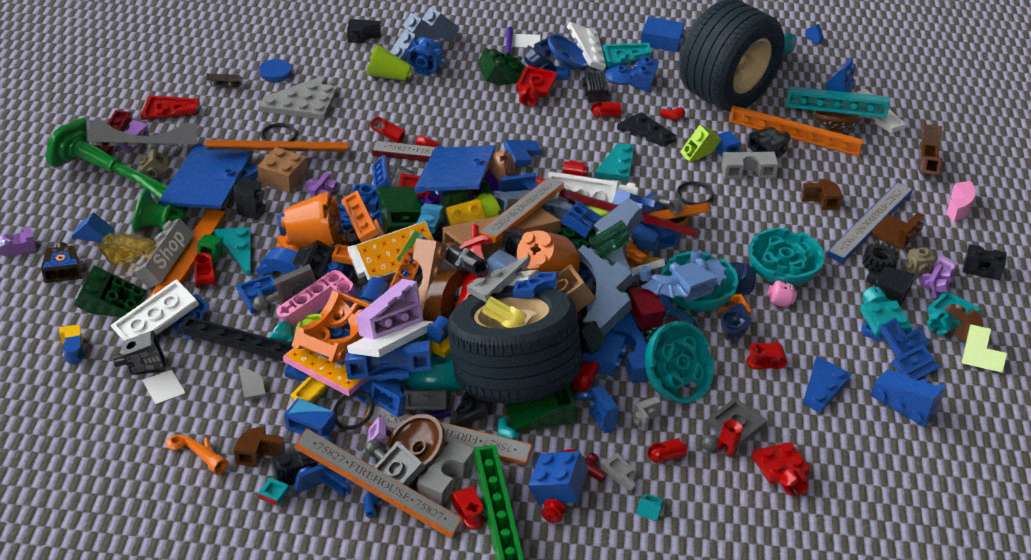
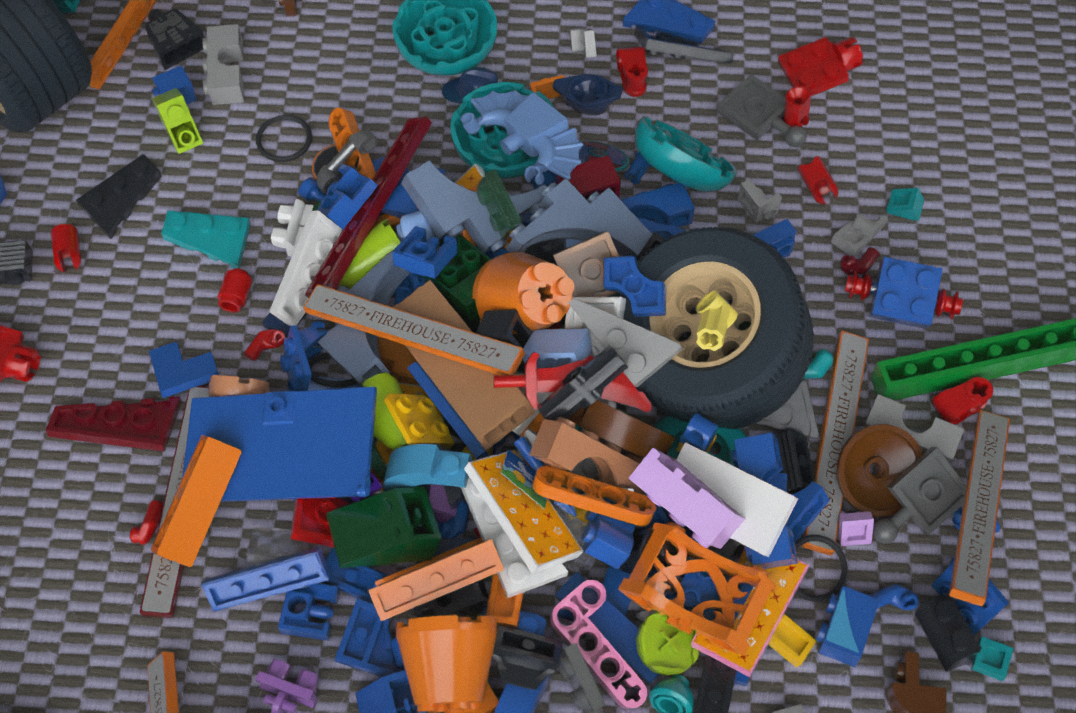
camera: 90 degrees left, 20 degrees up
red piece [371,117,406,143] -> none
red arm [660,107,685,121] -> none
bright pink head [767,281,797,308] -> none
none -> dark red wing [45,396,182,452]
none -> orange panel [150,435,242,567]
none -> light grey slope [568,28,597,58]
none -> black wing [634,25,734,64]

